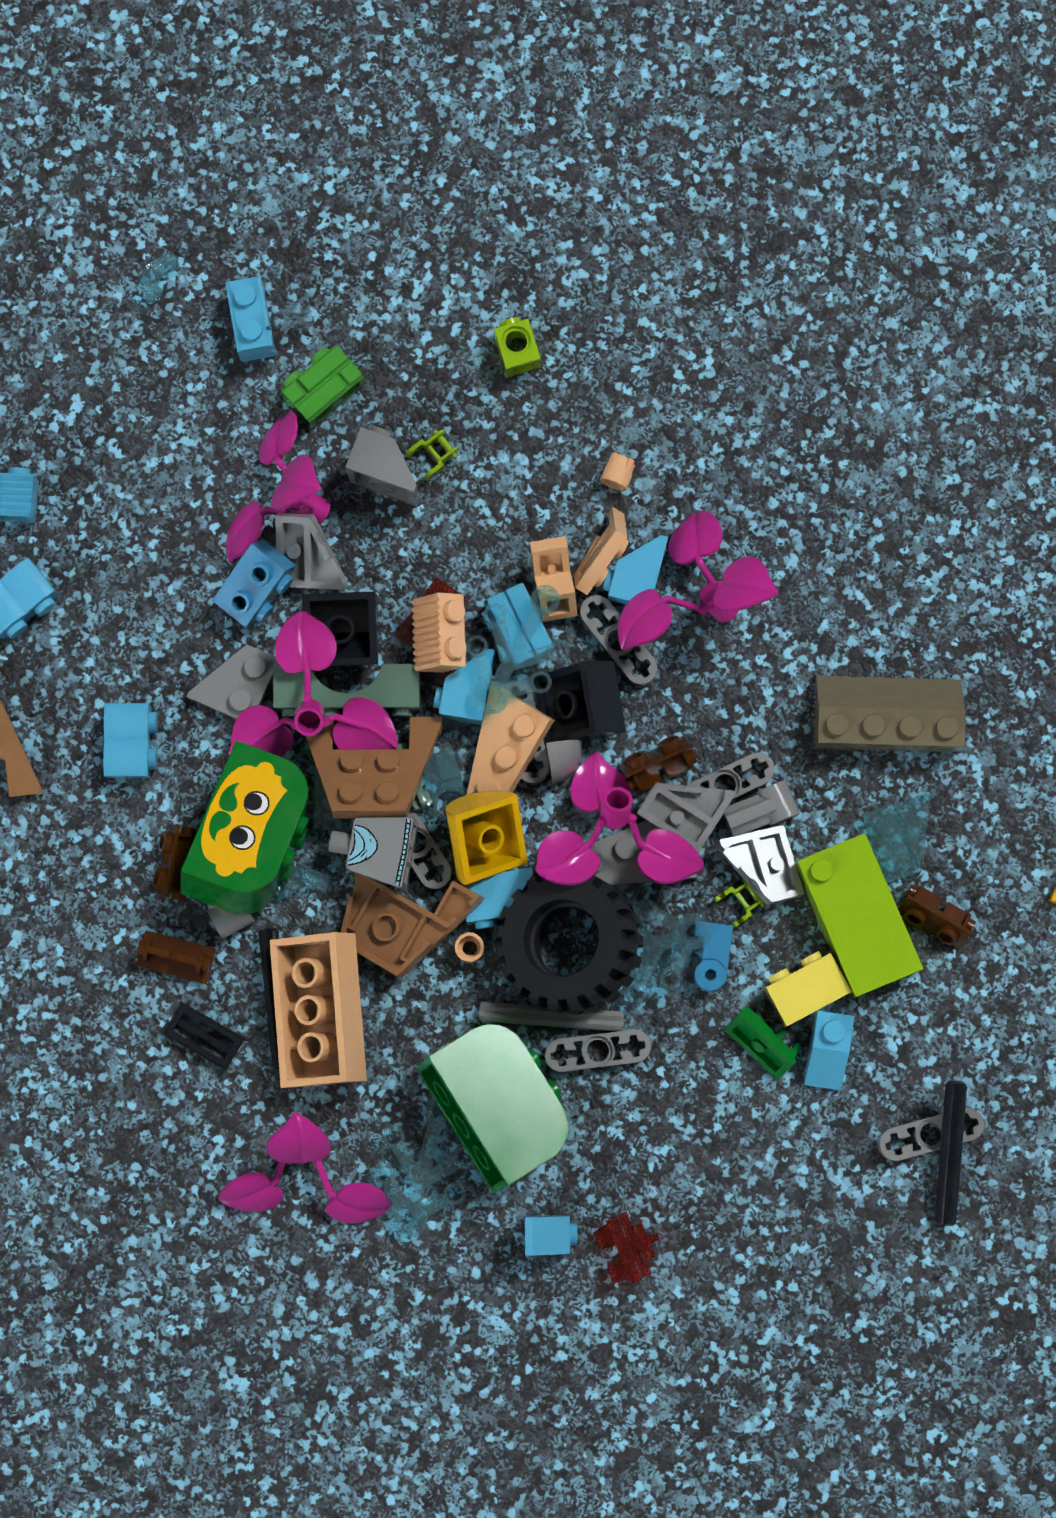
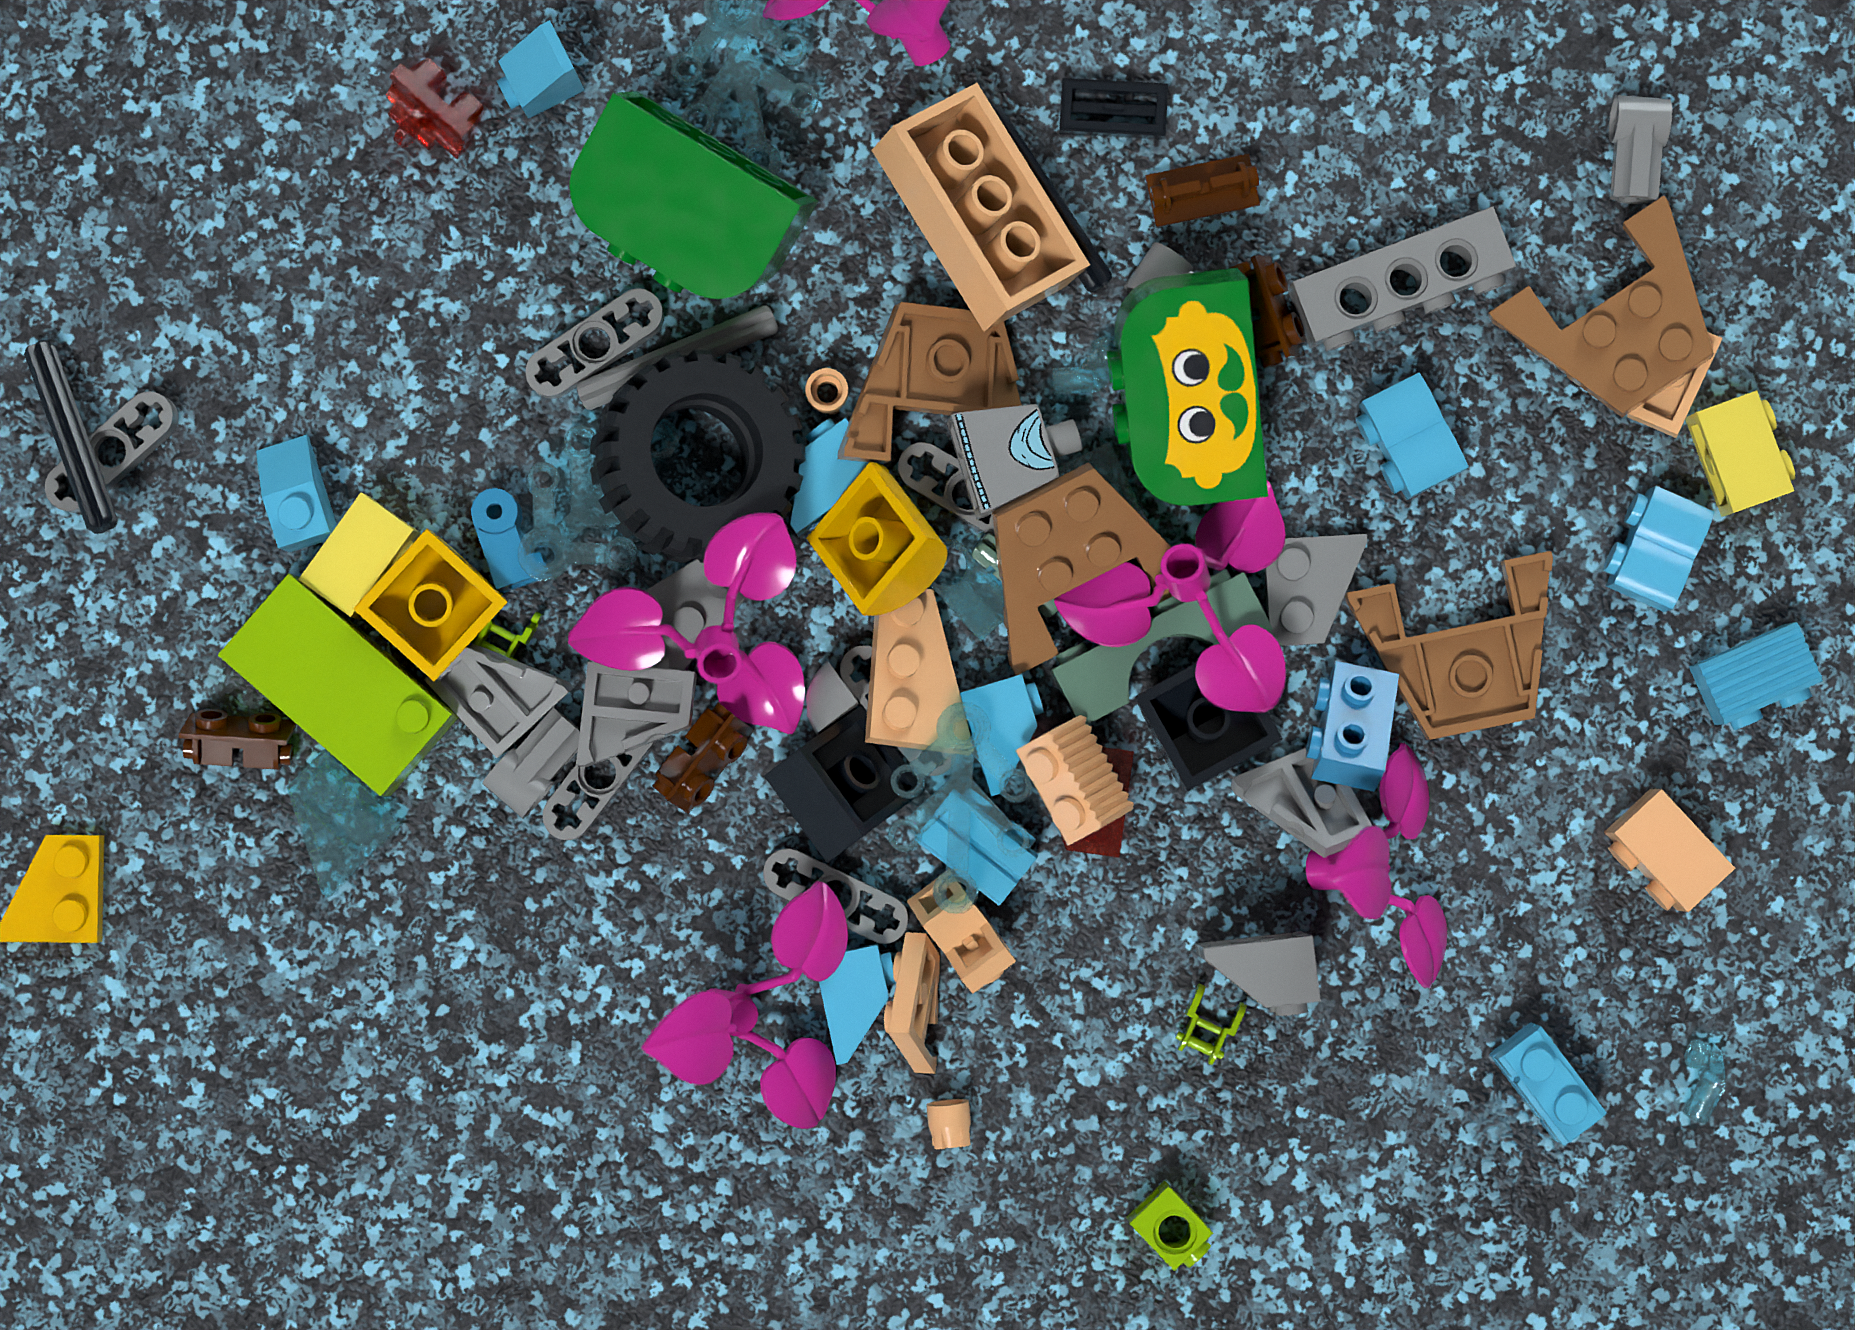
camera: 150 degrees right, 5 degrees up
bright green brick [281,345,365,429] -> none
green plate [724,1006,802,1080] -> none
dark tan slope [814,676,966,752] -> none
none -> yellow brick [353,528,508,681]
none -> light grey brick [1288,206,1516,352]
none -> medium nougat wing [1345,551,1553,740]
none -> light nougat brick [1604,789,1735,912]

